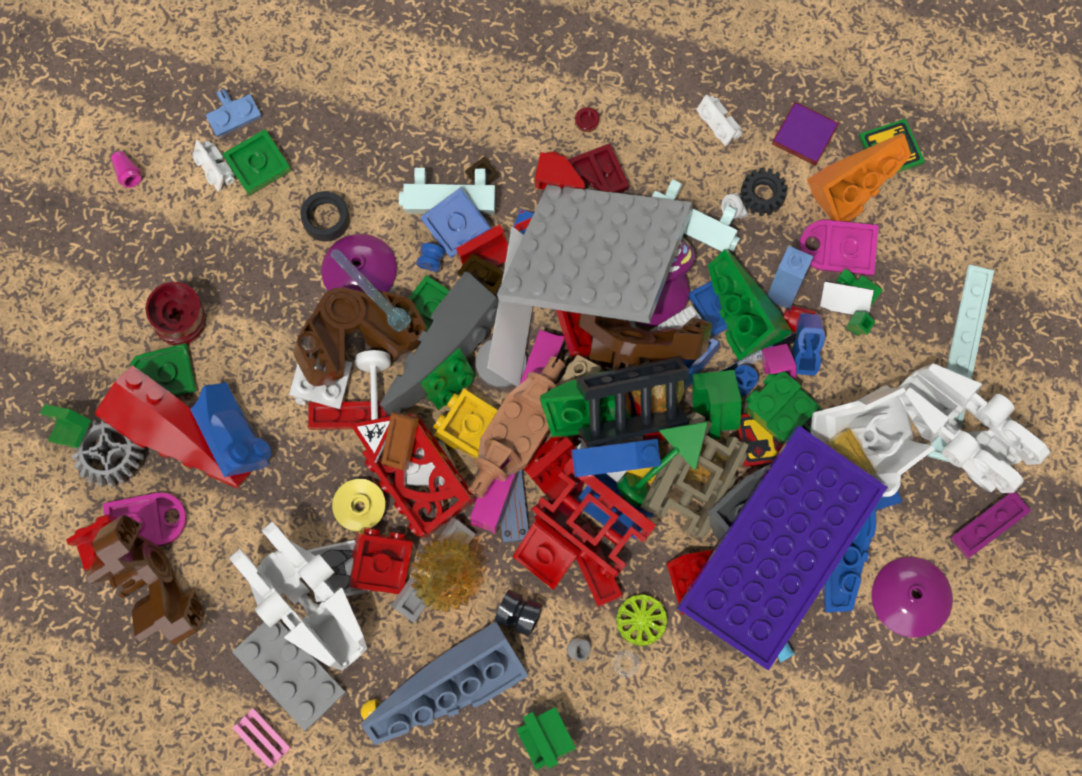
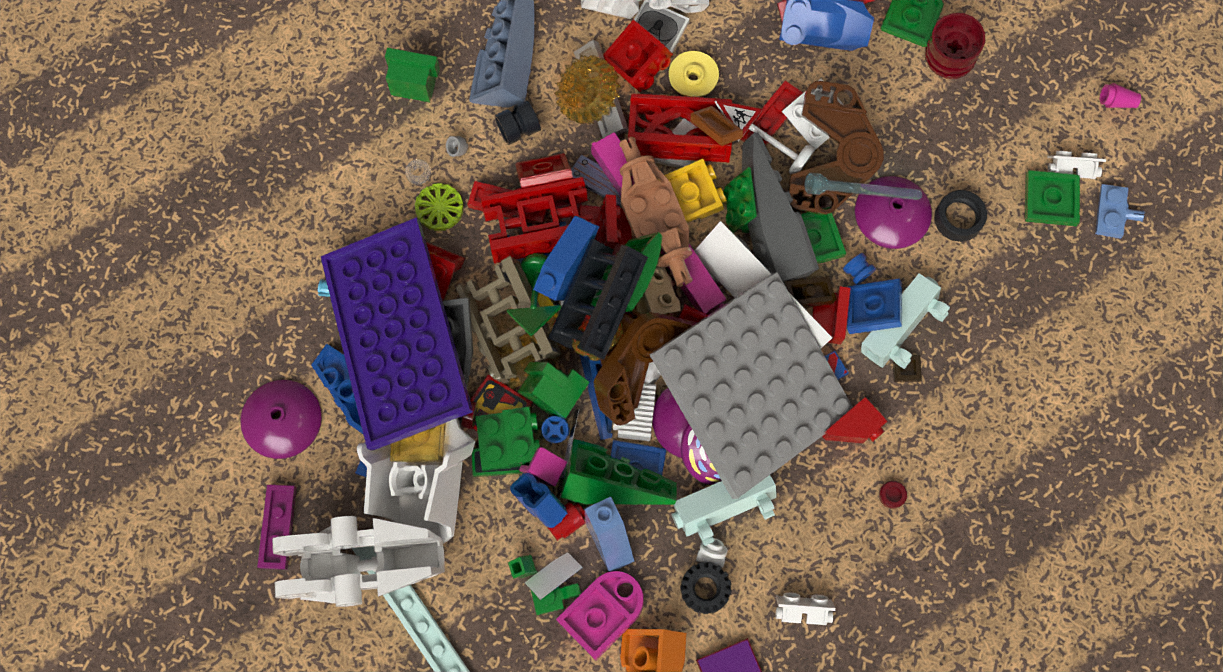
camera: 125 degrees right, 0 degrees up
dark red wing [567,143,630,193] -> none

